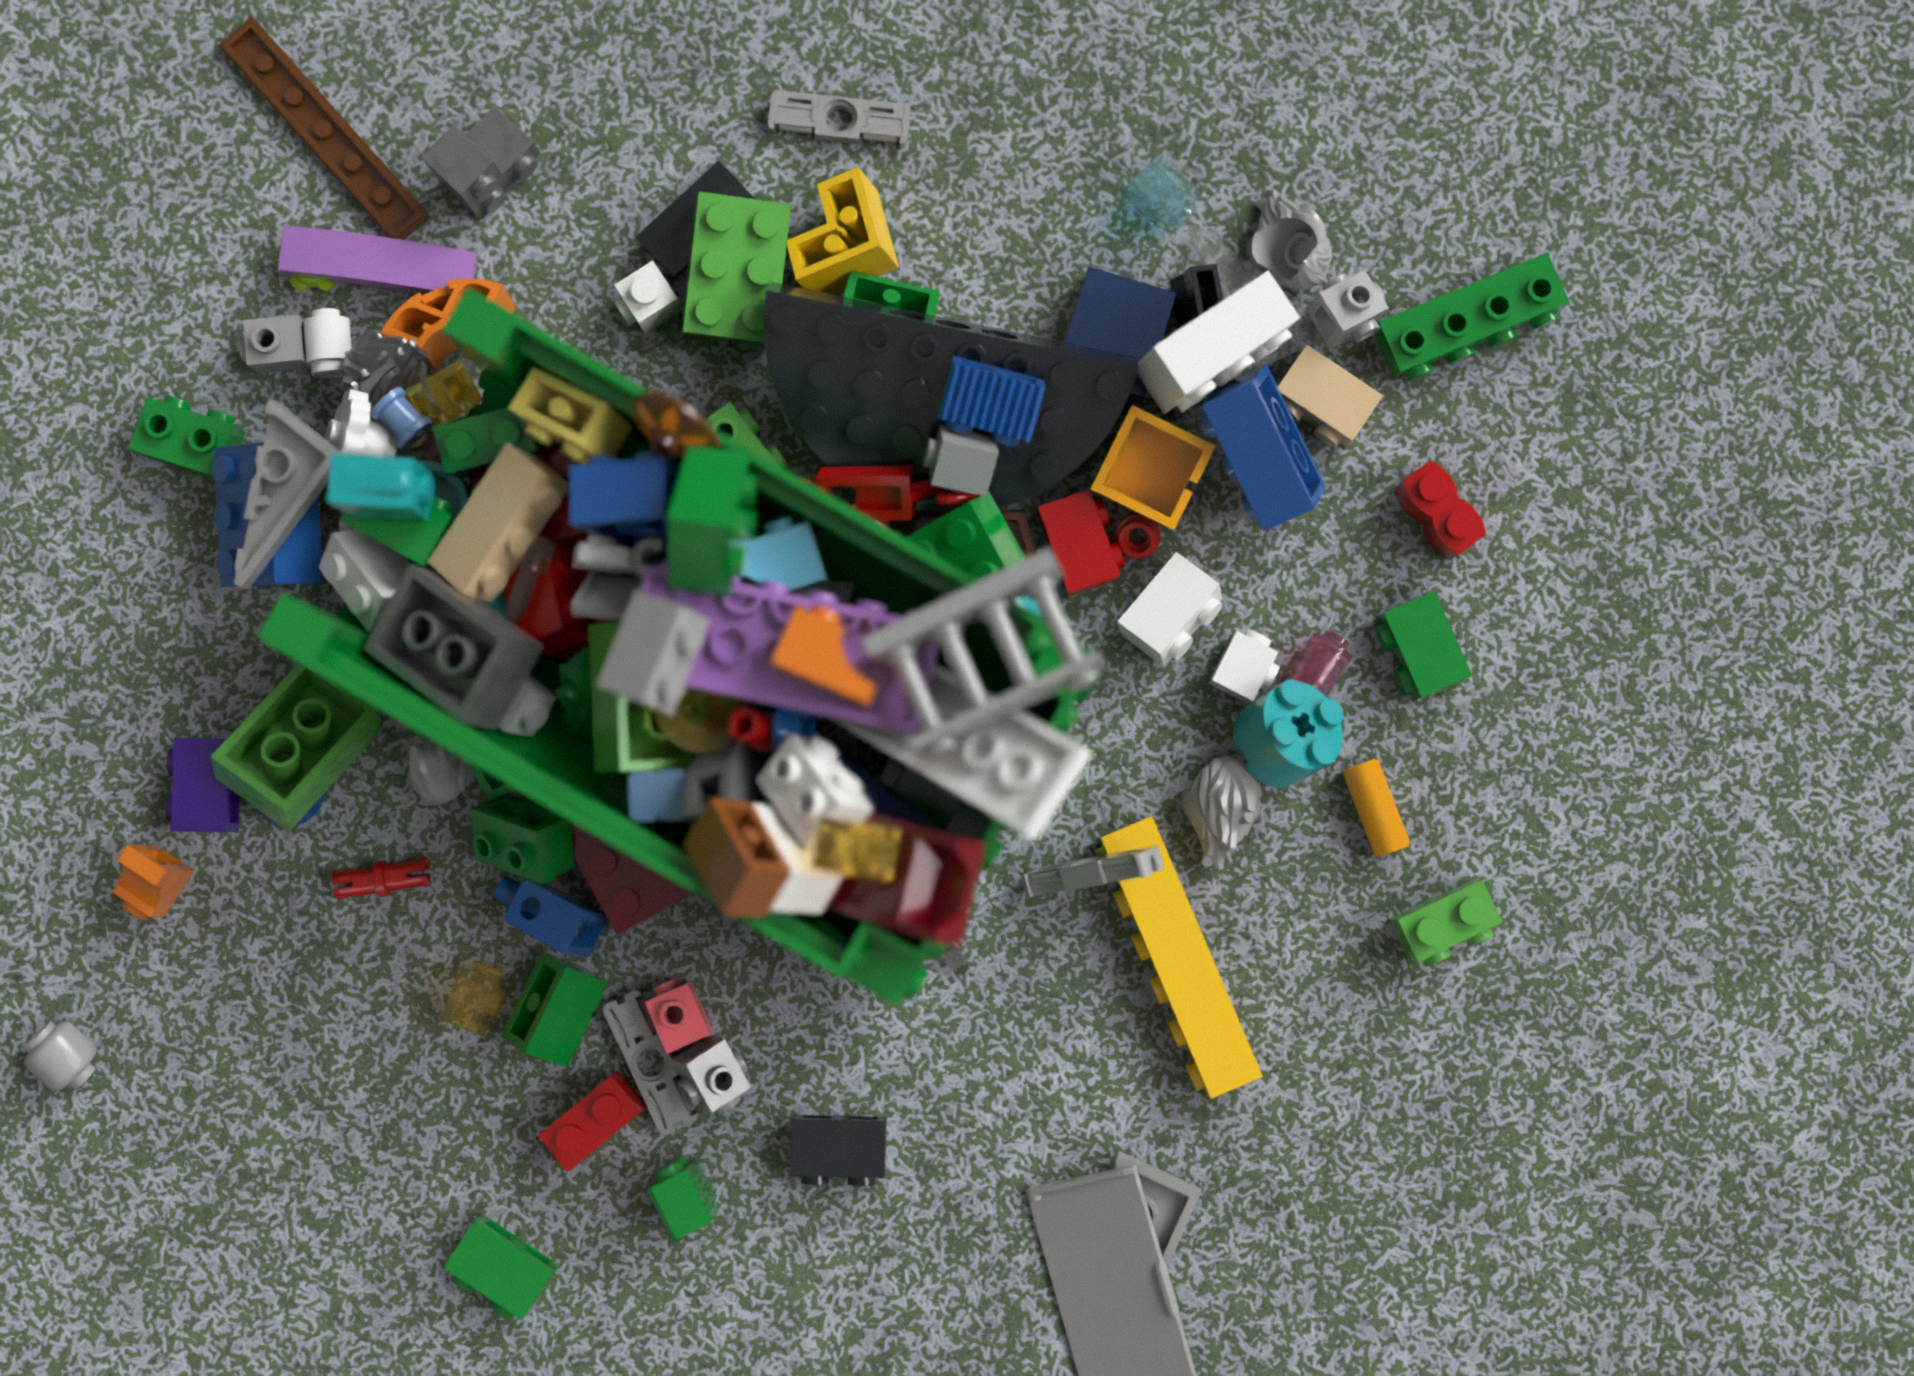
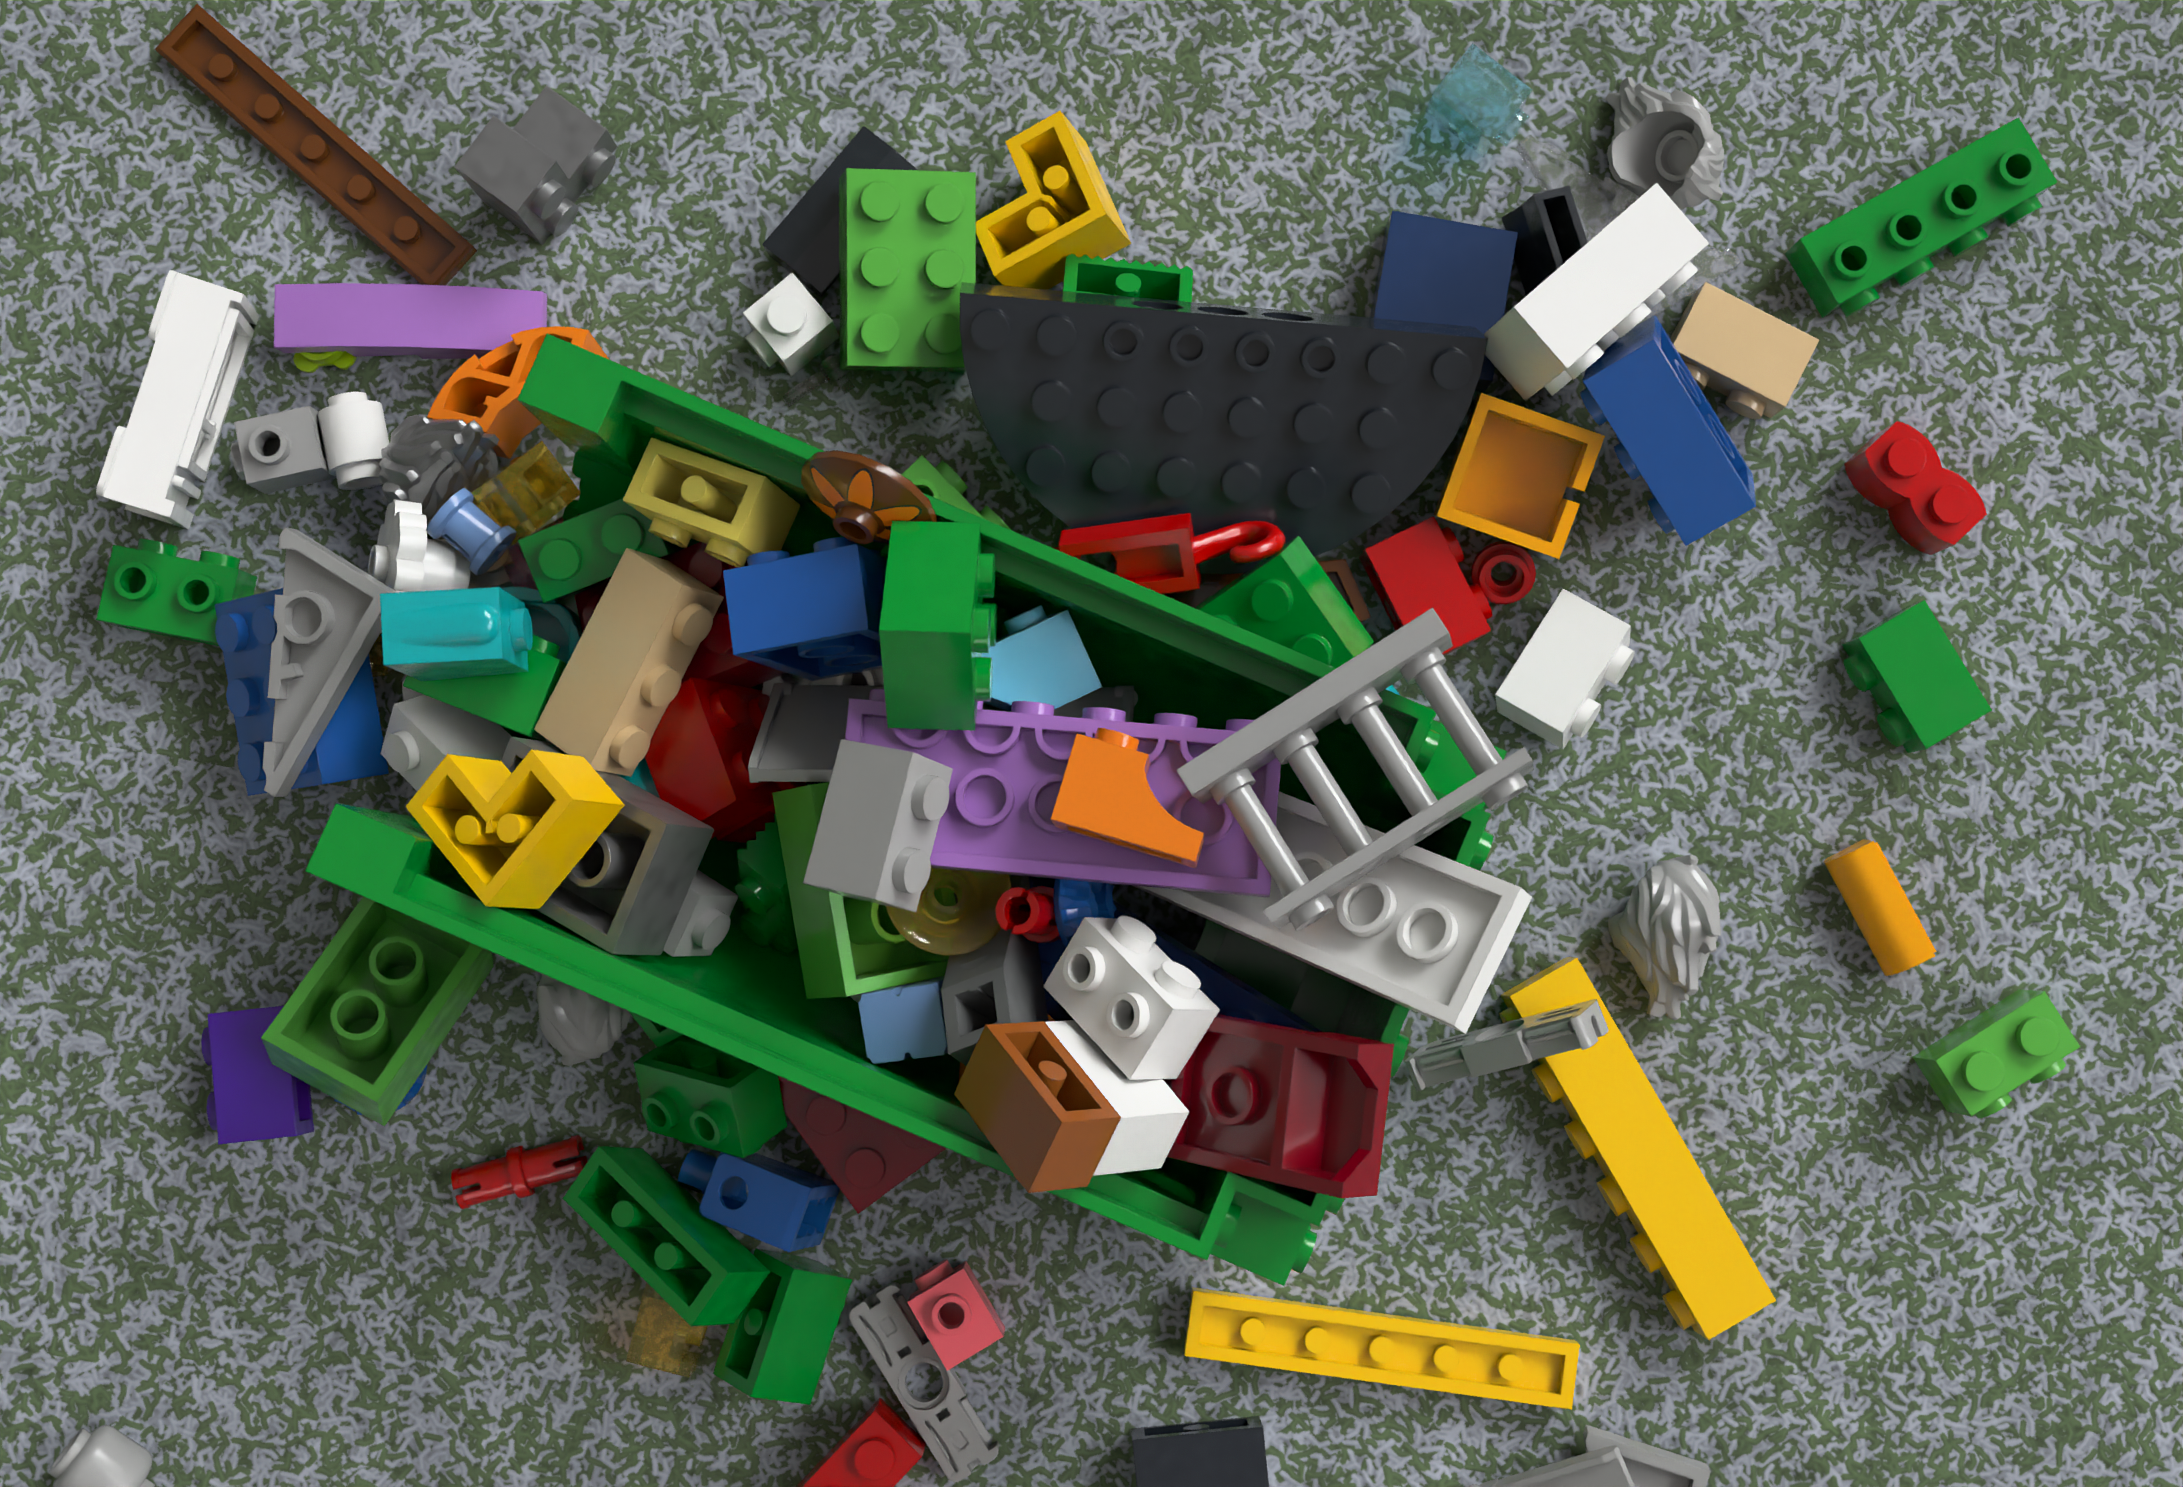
camera: 10 degrees left, 0 degrees up
orange arch [112,844,195,920] -> none
clear smoke piece [505,535,555,624] -> none
white plate [572,536,663,579] -> none
light grey brick [671,1035,751,1113] -> none
light grey piece [768,90,911,149] -> none
clear yellow brick [811,816,900,881] -> none
light grey brick [923,424,998,496] -> none
blue brick [937,356,1045,446] -> none
white brick [1208,629,1280,704] -> none
teal brick [1233,679,1344,788] -> none
clear pink brick [1290,630,1353,694] -> none
light grey brick [1306,270,1389,349] -> none
none -> white piece [96,270,259,529]
none -> yellow brick [406,749,625,909]
none -> green brick [562,1146,770,1326]
none -> yellow plate [1184,1287,1580,1410]

